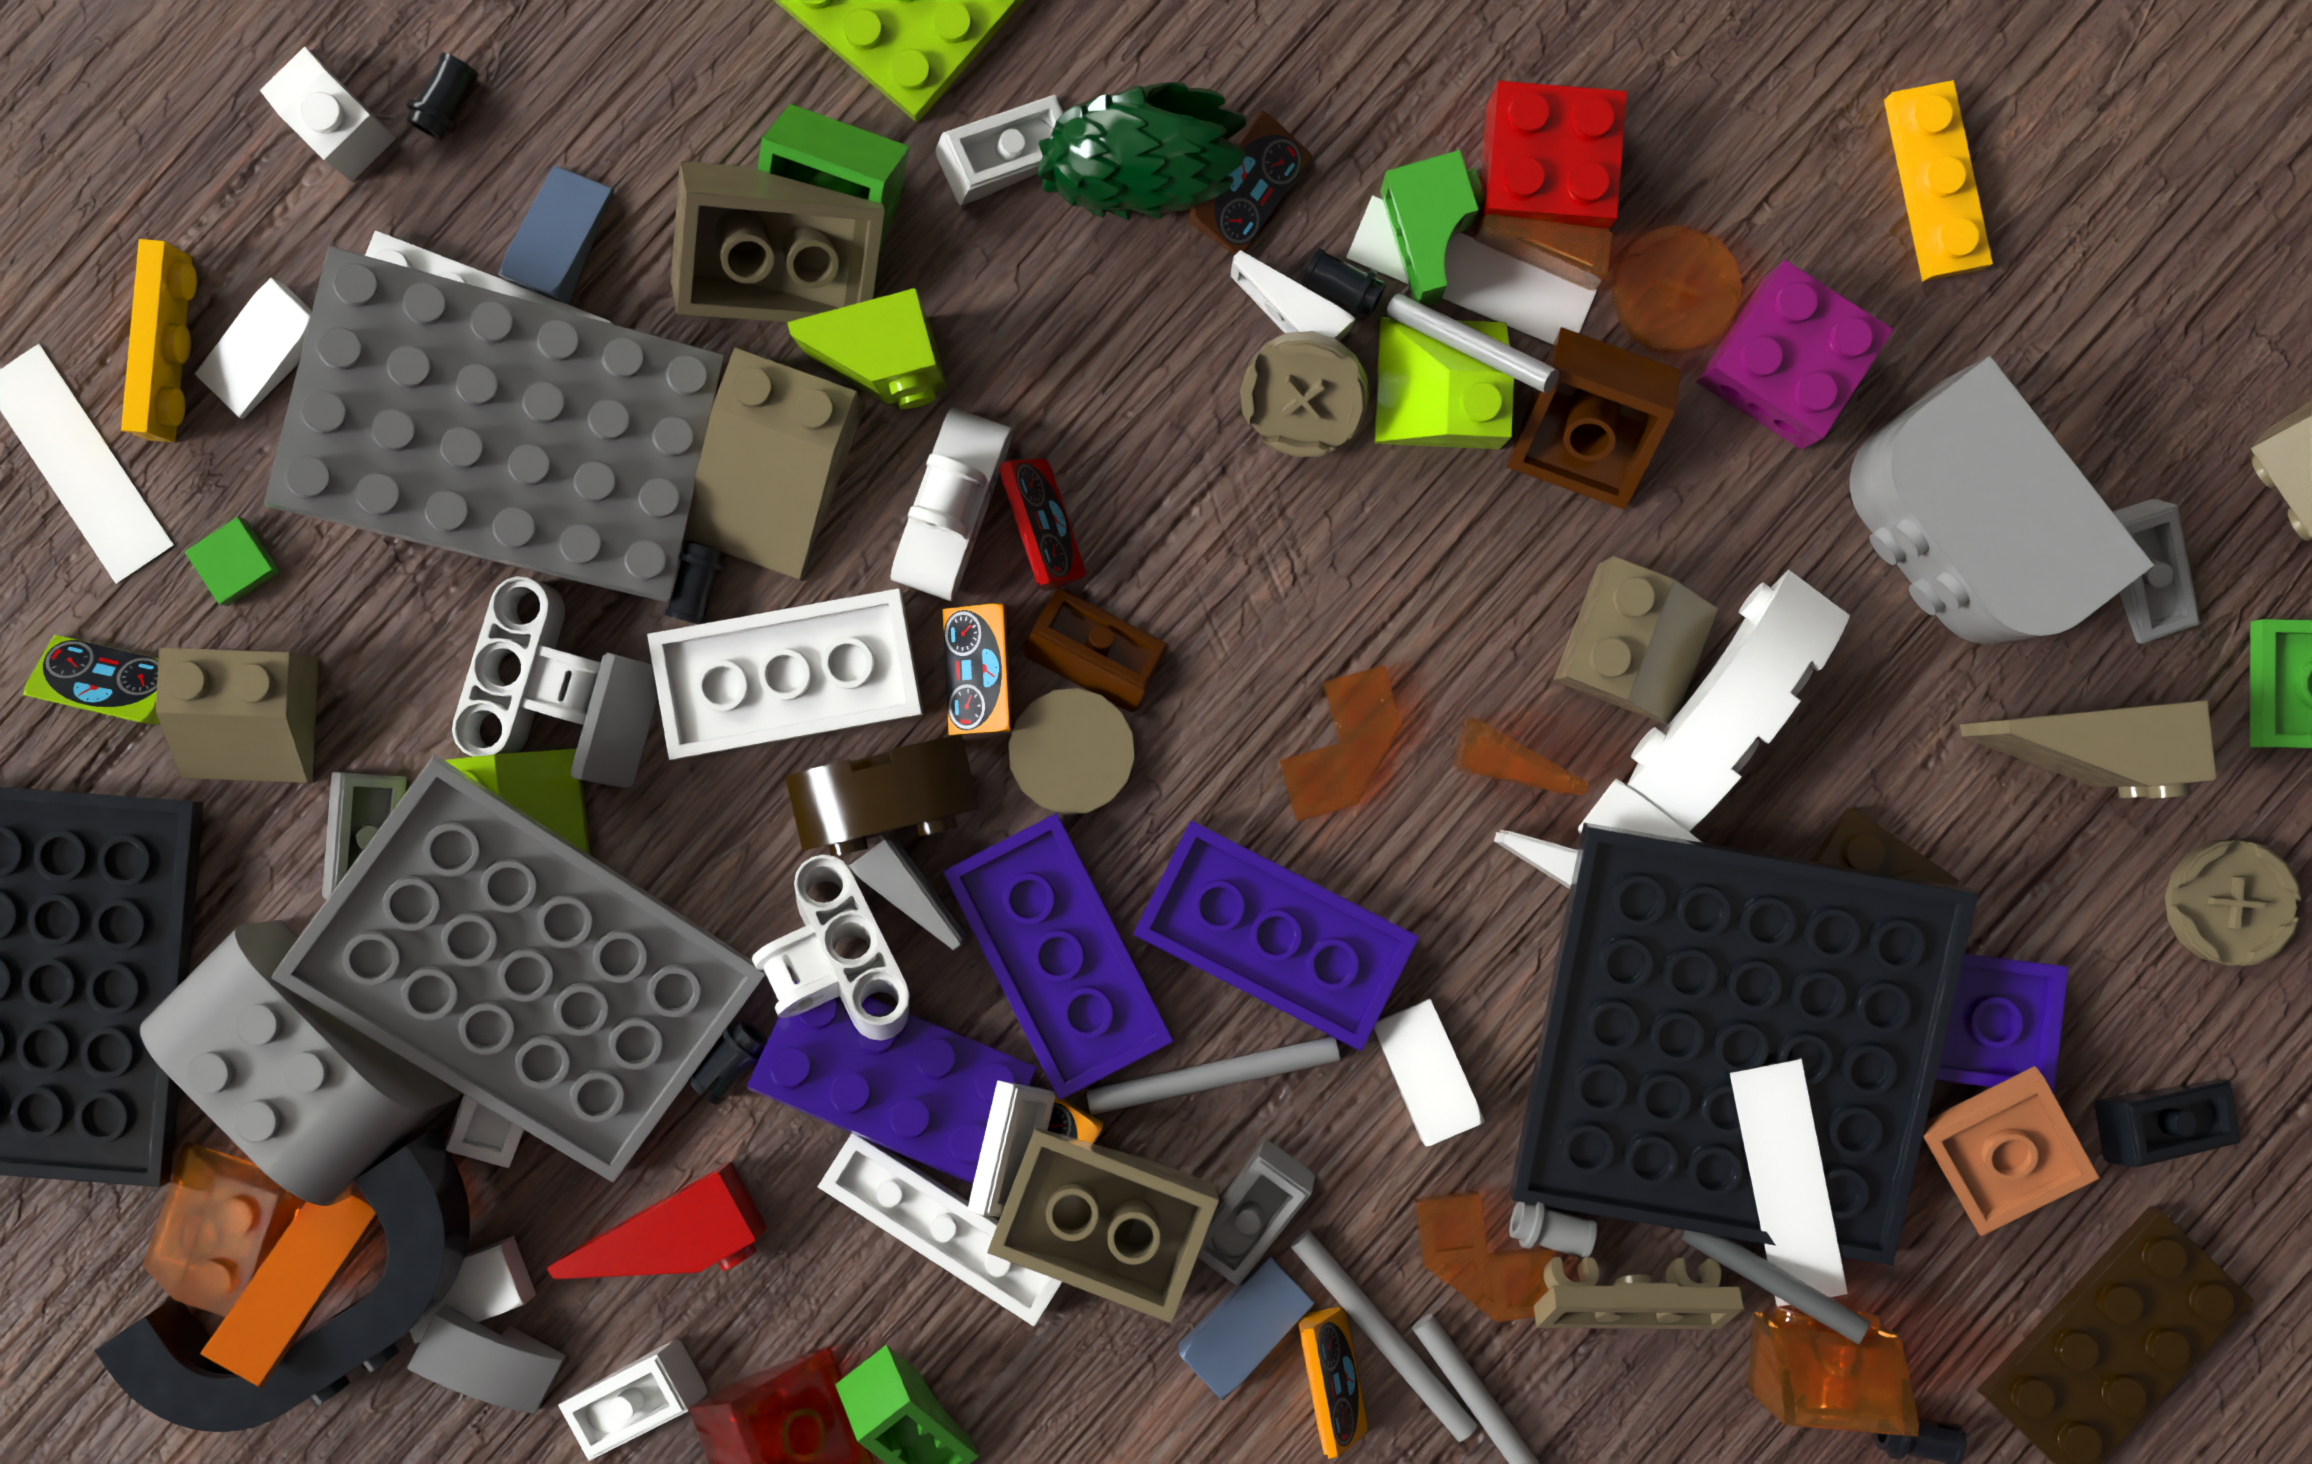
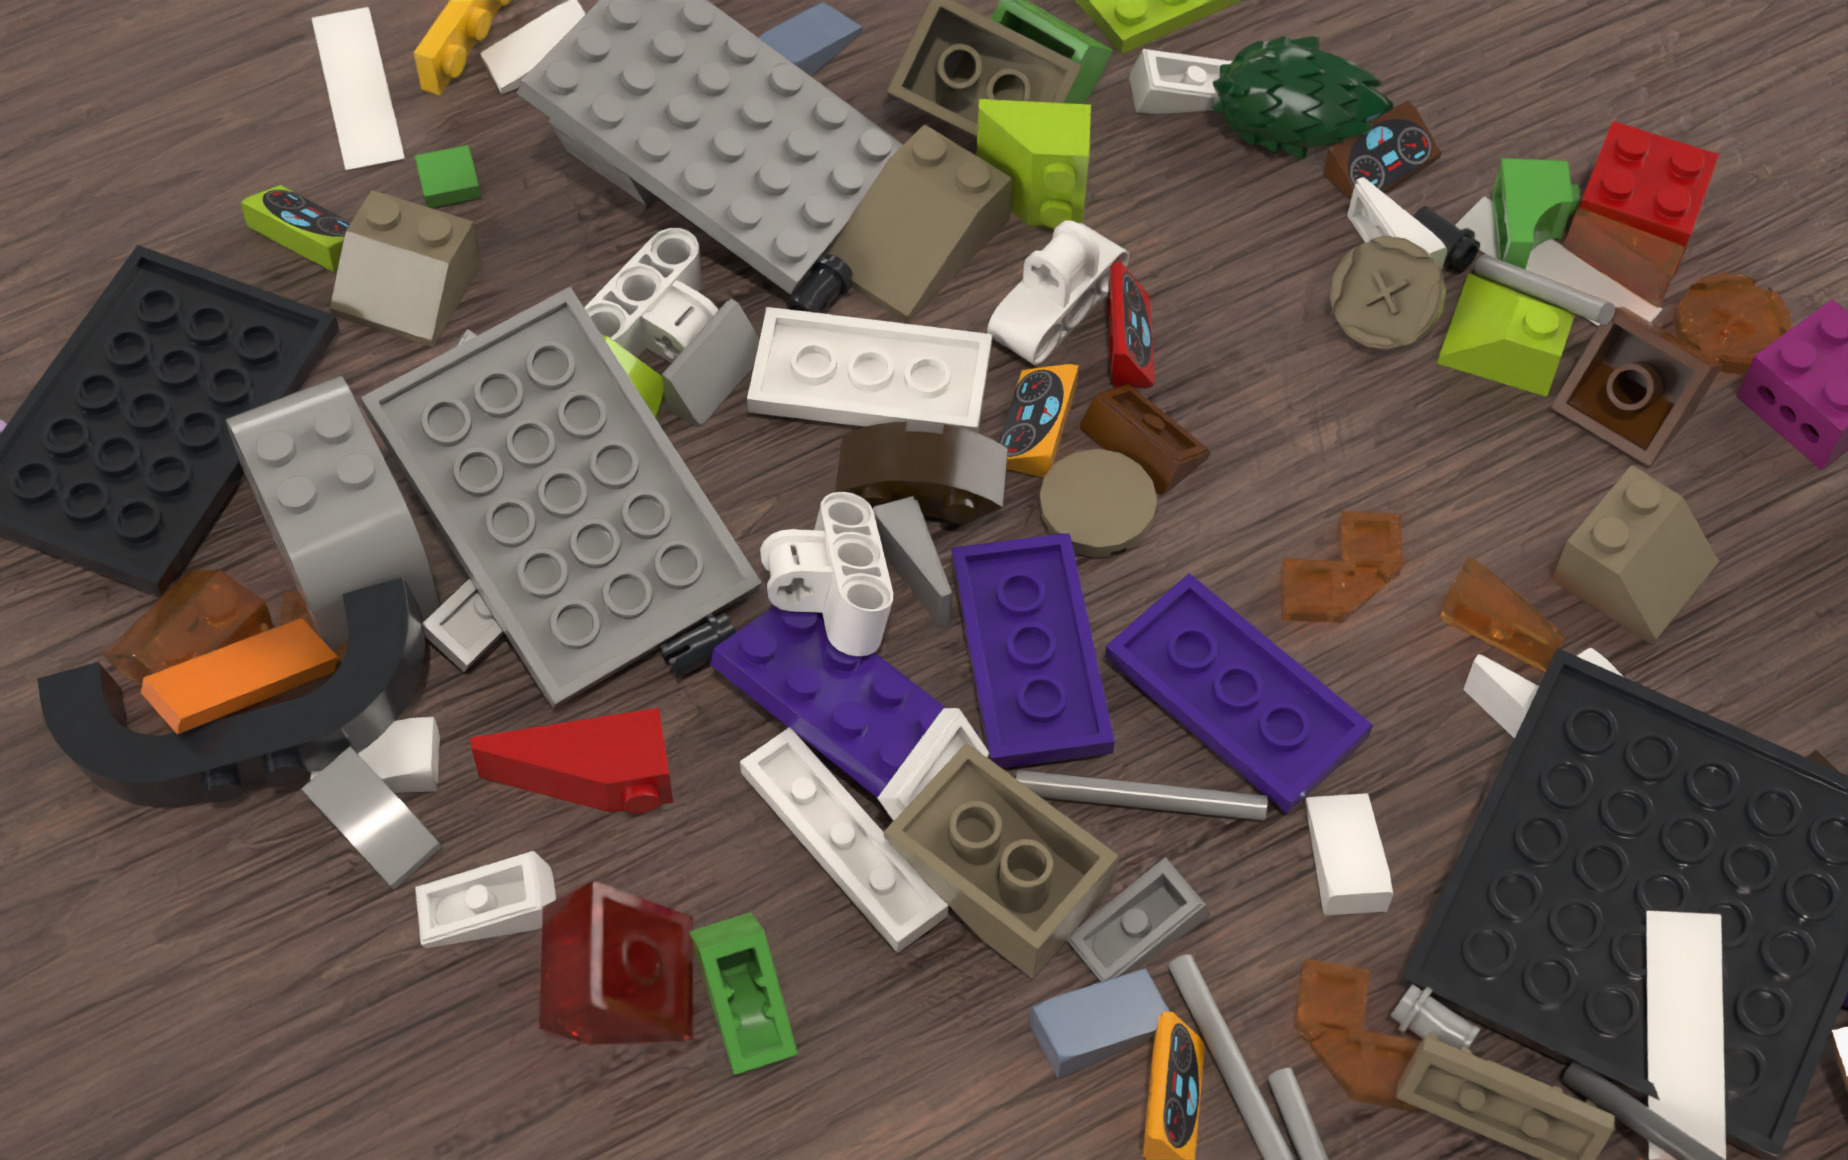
camera: 20 degrees right, 30 degrees down
white brick [1627,569,1850,832] -> none

